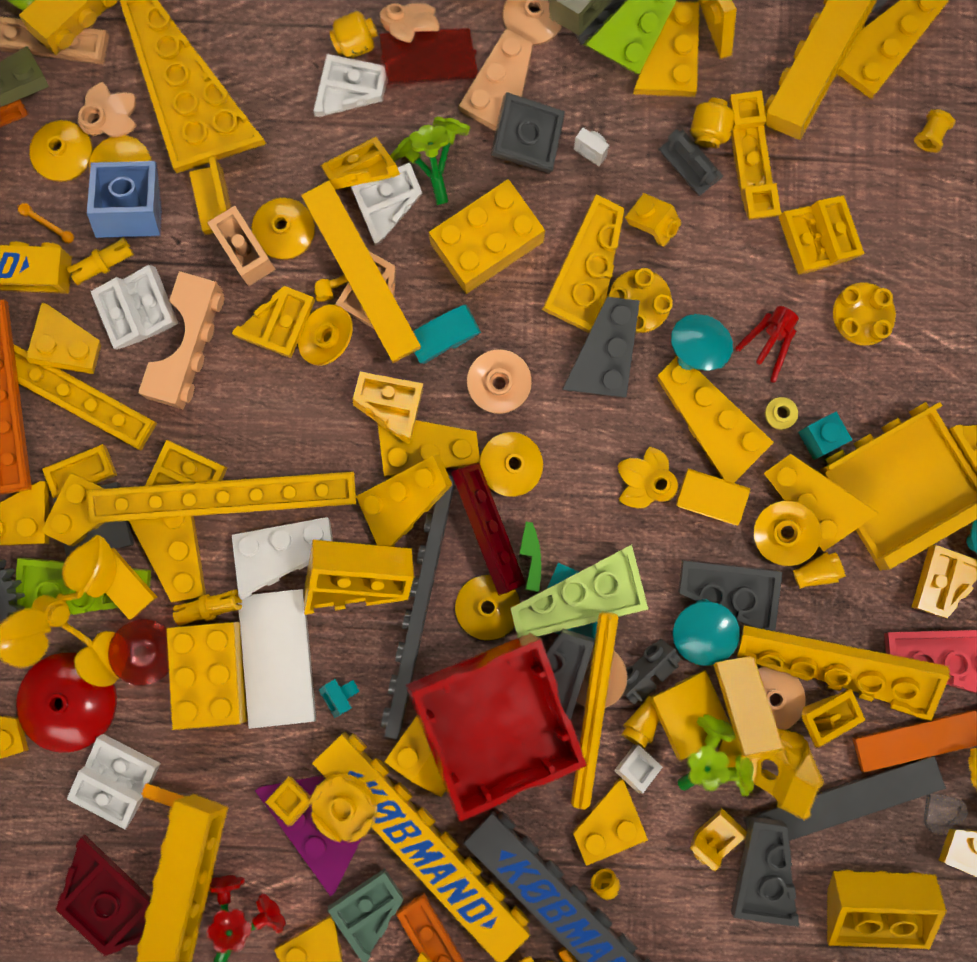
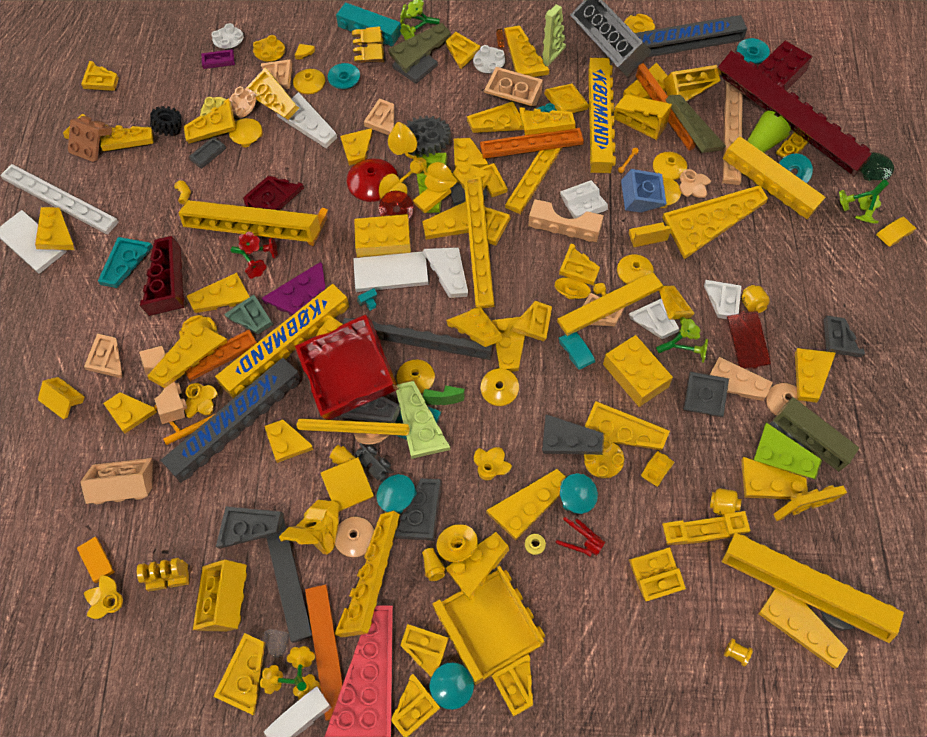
camera: 90 degrees right, 20 degrees down
yellow wing [26,303,101,374] -> none
yellow pin [67,237,134,285] -> none
white slope [67,734,161,829] -> none
yellow pin [173,589,242,626] -> none
light nougat slope [207,206,276,286] -> none
yellow tile [266,776,311,826] -> none
yellow wedge [304,540,414,615] -> none
yellow tile [310,773,377,842] -> none
light nougat plate [380,3,439,43] -> none
dark red tile [451,462,526,596] -> none
light nougat dish [467,350,532,414] -> none
white plate [574,128,609,166] -> none
yellow hinge [591,869,620,900] -> none
white plate [614,745,663,793] -> none
dark grey hinge [659,129,724,196] -> none
yellow slope [676,468,750,526] -> none
lime plant [678,715,754,796] -> none
yellow bracket [690,809,747,871] -> none
yellow slope [713,657,783,759] -> none
teal brick [798,411,852,460] -> none
yellow slope [801,689,865,748] -> none
yellow dish [833,282,896,346] -> none

